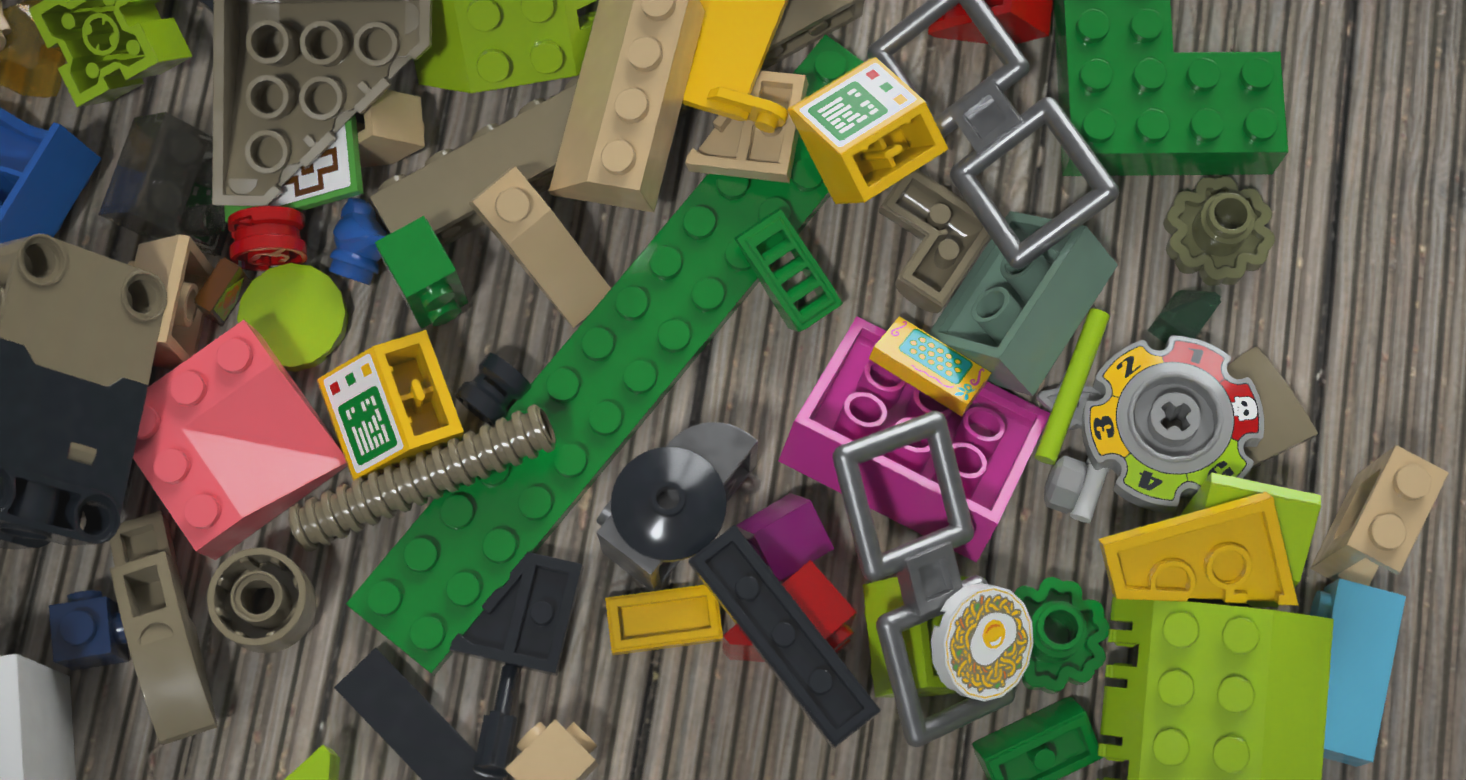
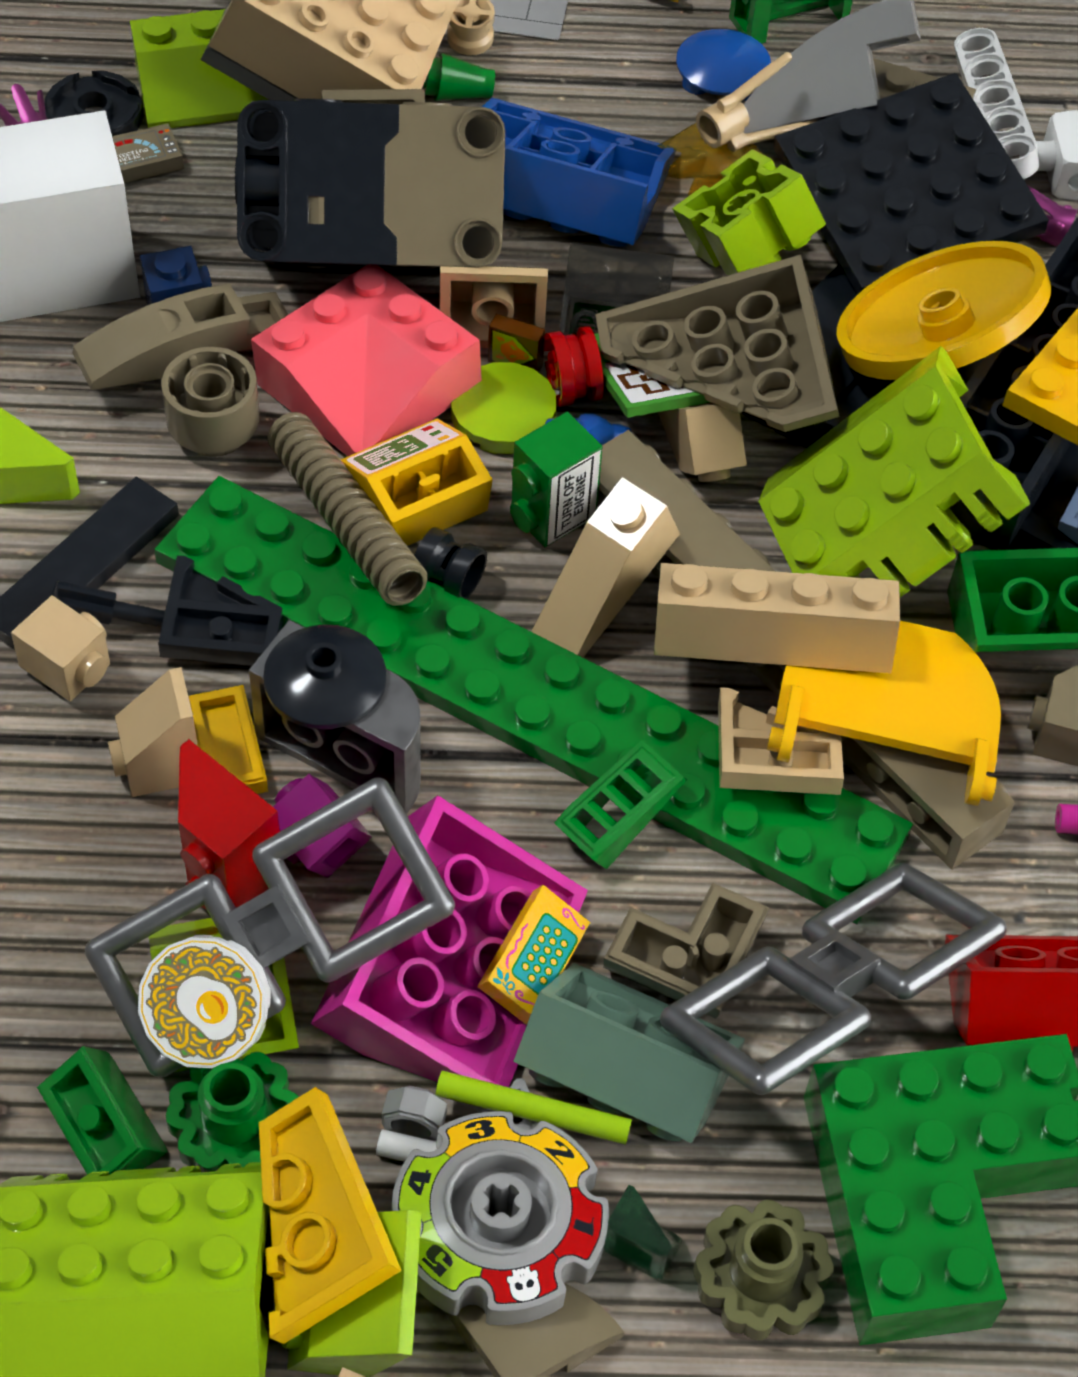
camera: 80 degrees right, 20 degrees down
black tile [688,525,881,749] -> none
yellow slope [787,57,948,204] -> none
none -> tan slope [108,667,197,797]

